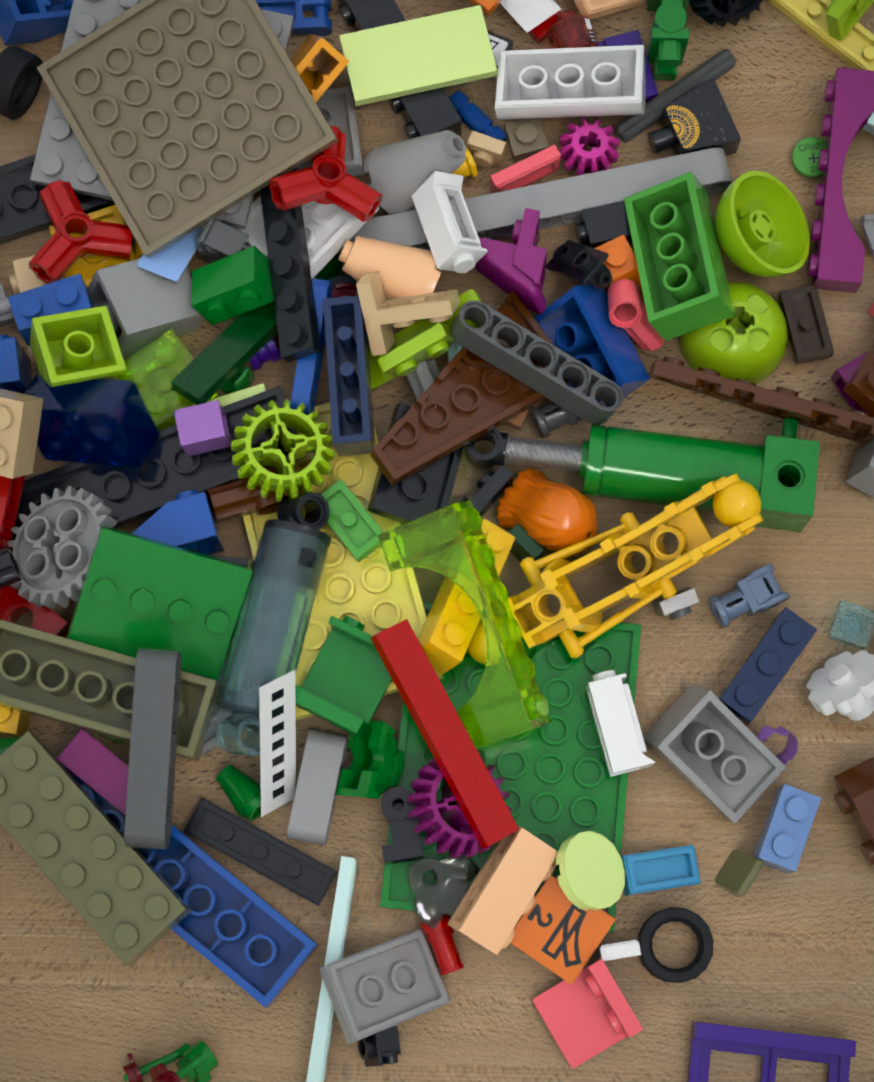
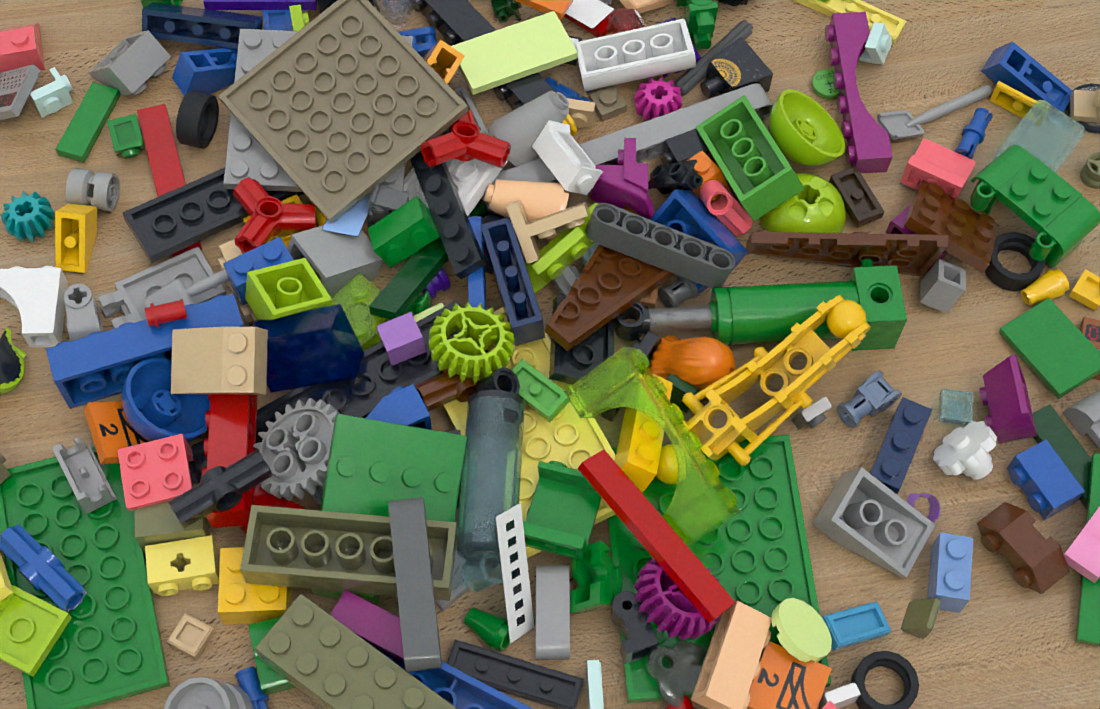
camera: 15 degrees left, 15 degrees down
coral tile [490,144,561,193] -> none
white window [585,670,656,777] -> none

